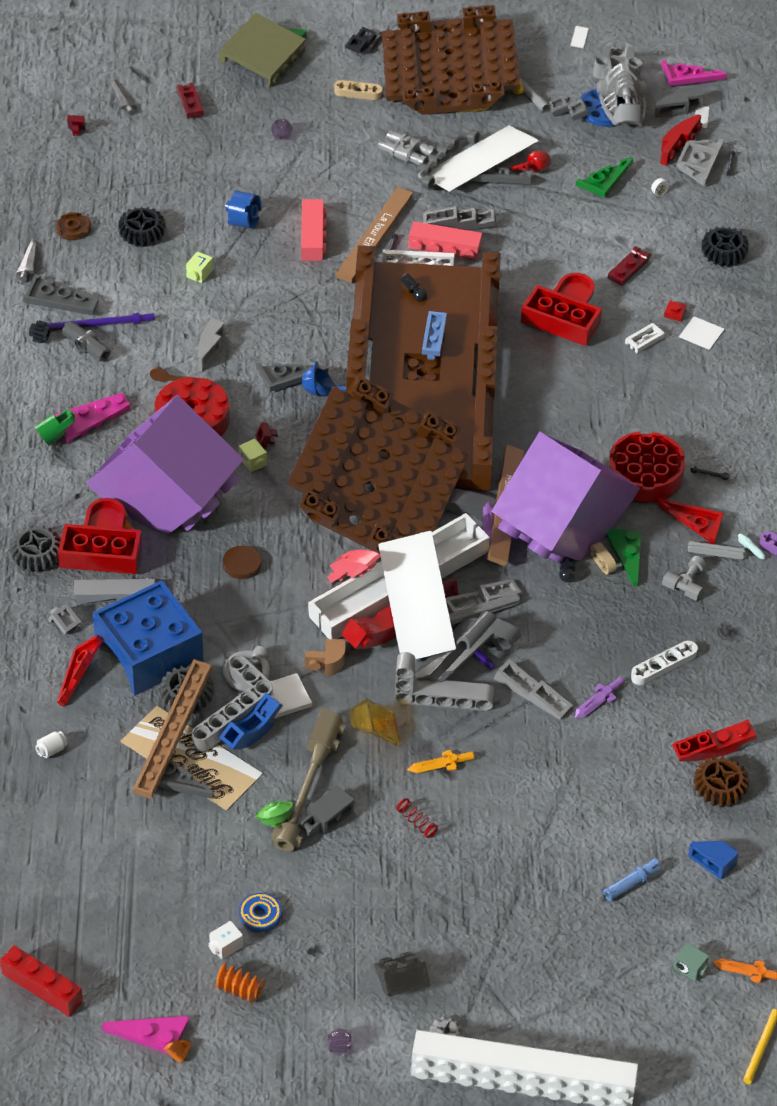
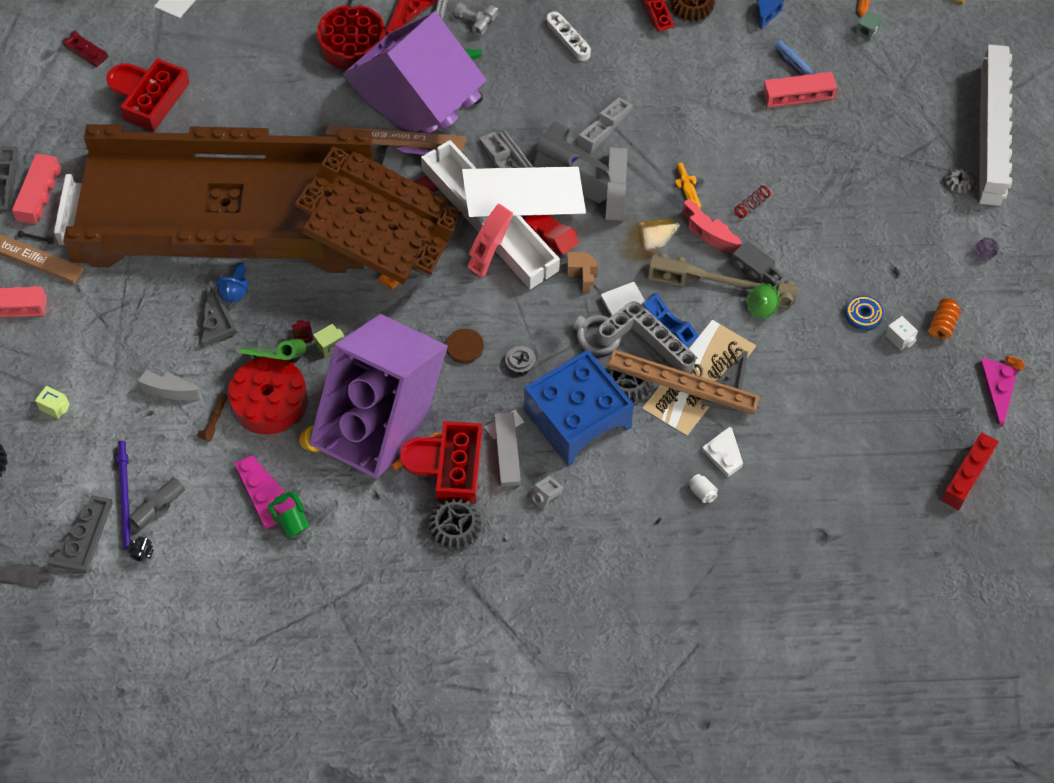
camera: 90 degrees left, 10 degrees up
red wing [57,634,104,706] -> none
clear smoke slope [374,952,430,997] -> none
black axle [400,273,428,302] -> none
medium blue plate [422,311,447,360] -> none
medium lavender sword [575,677,624,718] -> none
white tile [625,323,665,353] -> none
red plate [664,300,687,321] -> none
none -> bright green door [238,339,306,360]
none -> light grey gear [505,346,536,374]
none -> coral slope [682,199,741,254]
none -> white wing [702,427,743,477]
none -> coral brick [763,72,837,108]

